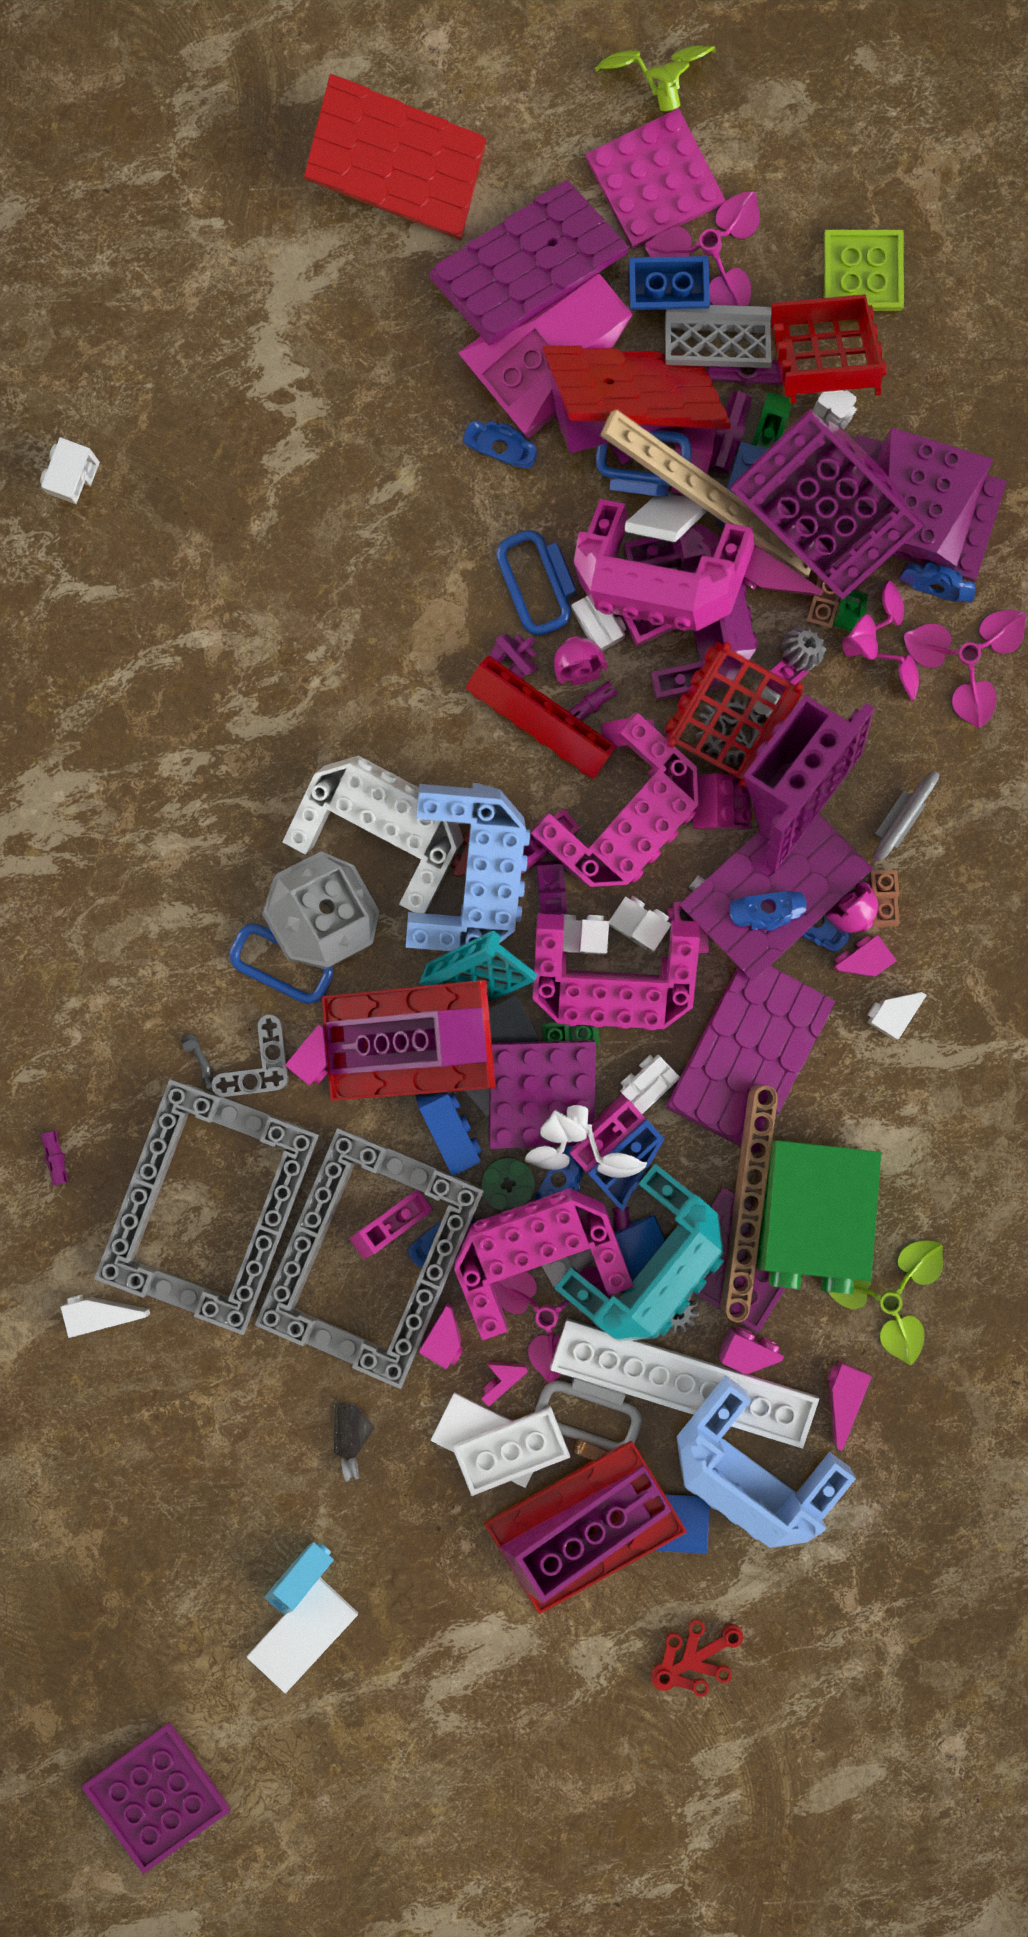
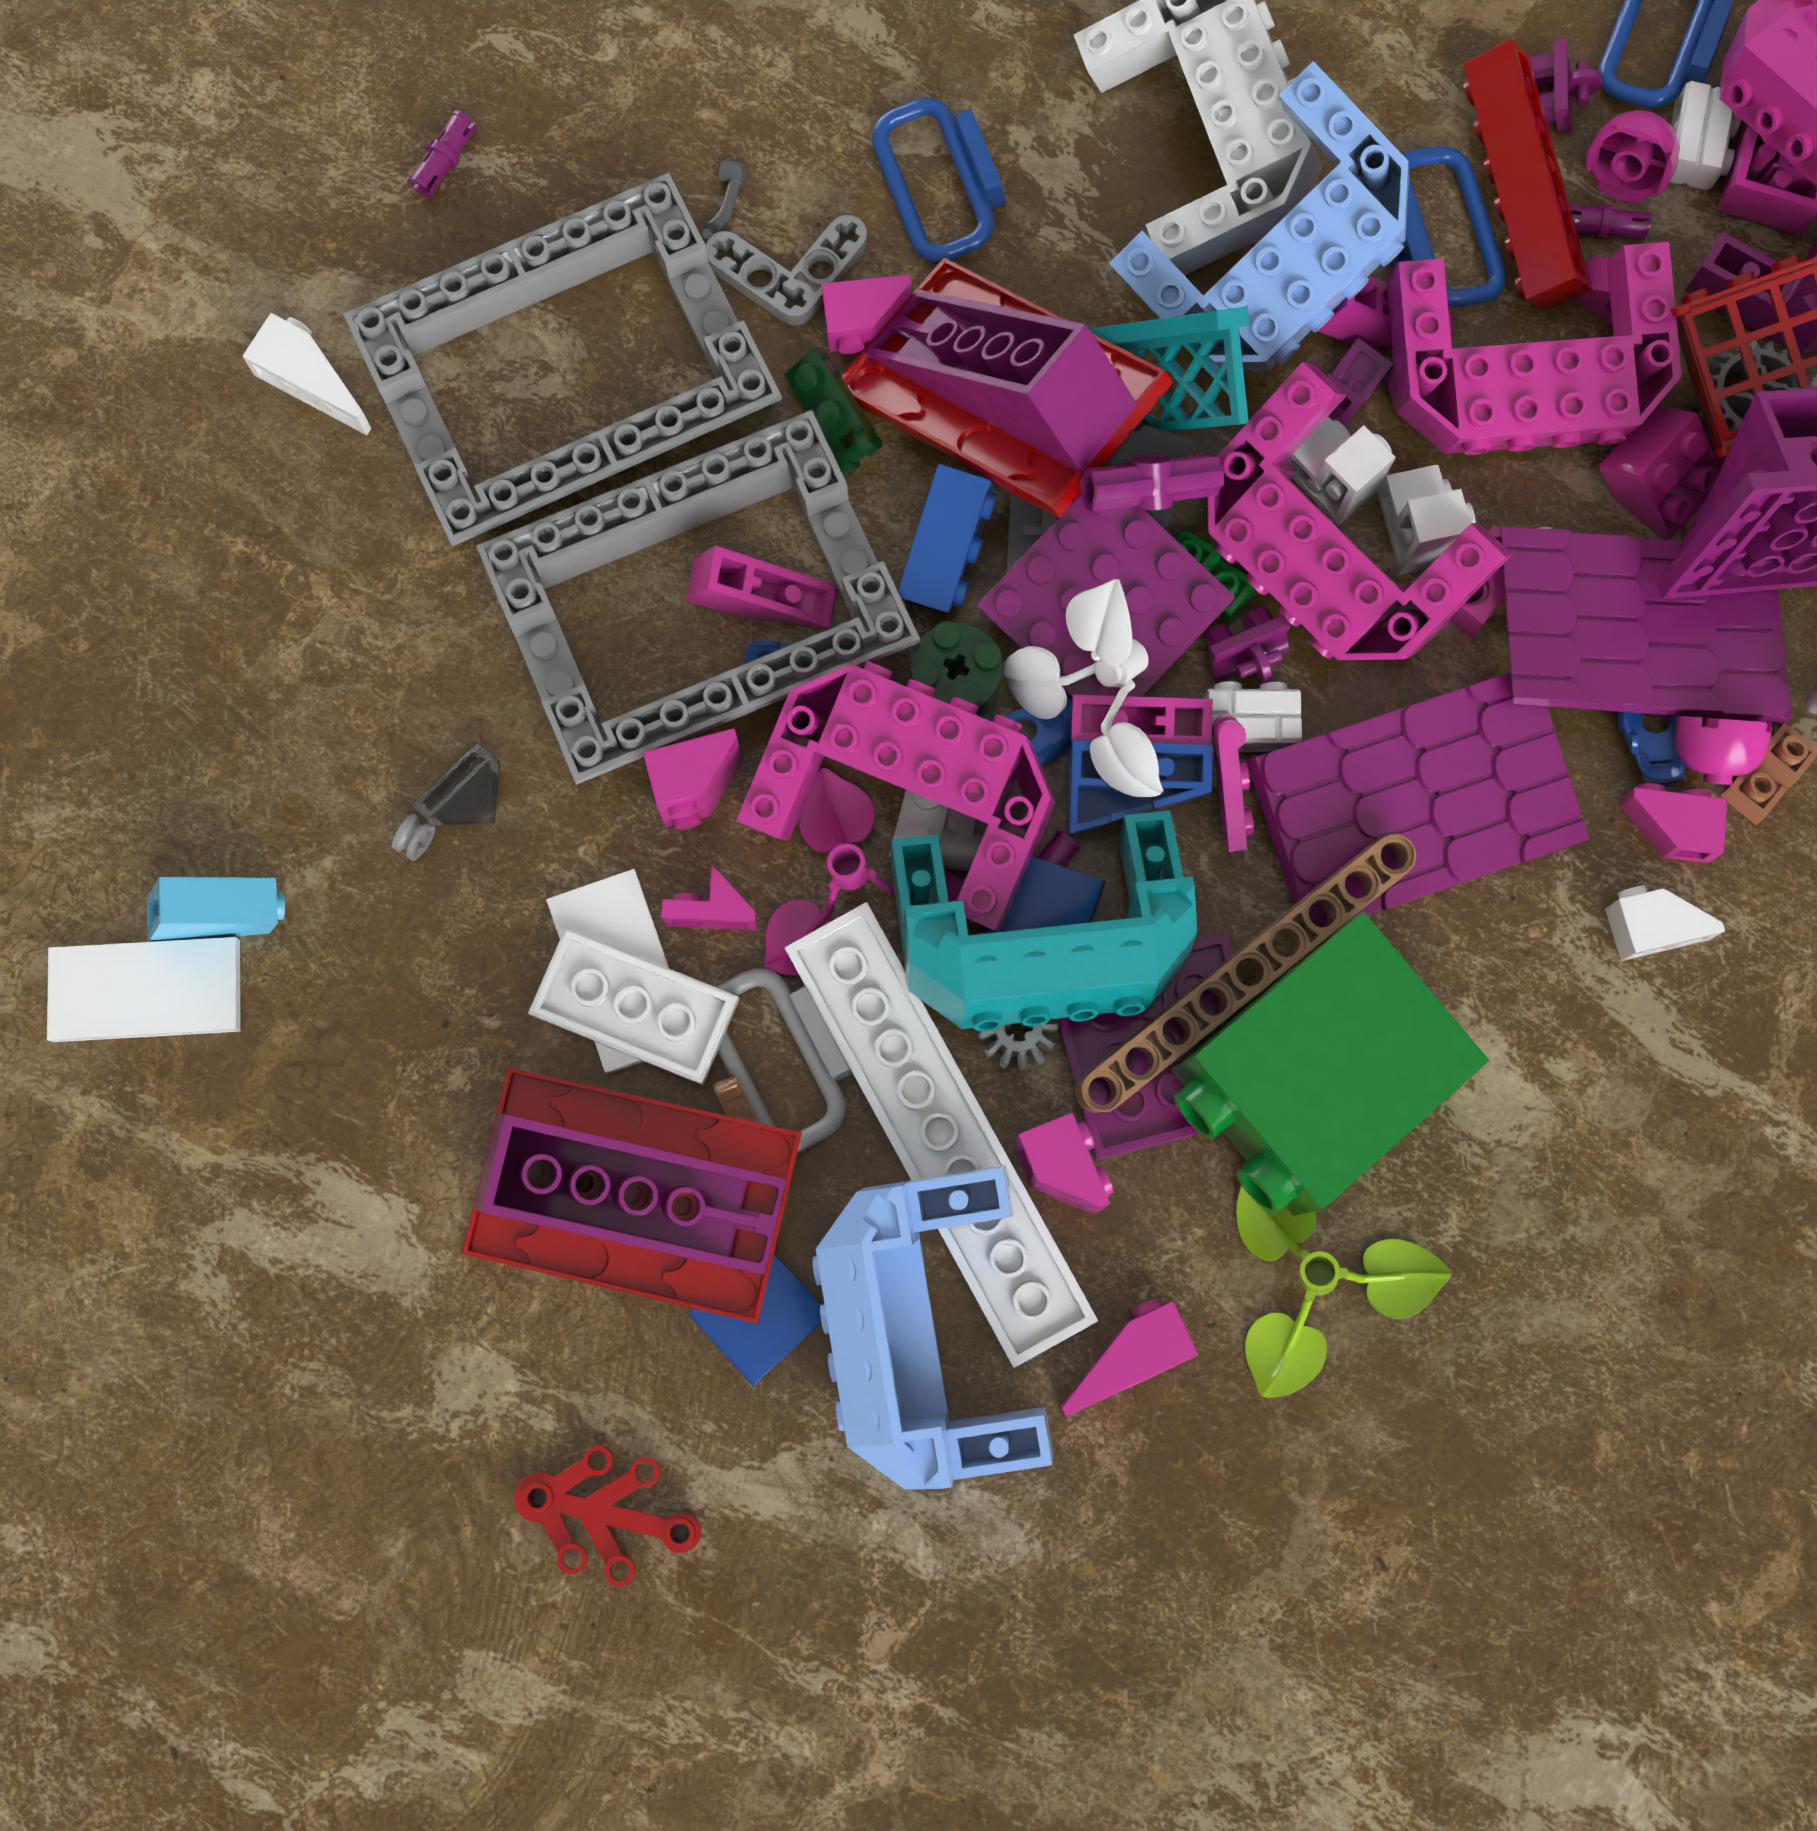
camera: 45 degrees right, 10 degrees down
light grey piece [262,851,380,969] -> none
blue piece [729,891,806,931] -> none
none -> dark green plate [784,346,882,475]
none -> magenta piece [1080,453,1224,512]
none -> magenta hips [1206,607,1290,684]
none -> dark pink plate [1212,714,1254,852]
none -> blue bar [1391,146,1506,307]

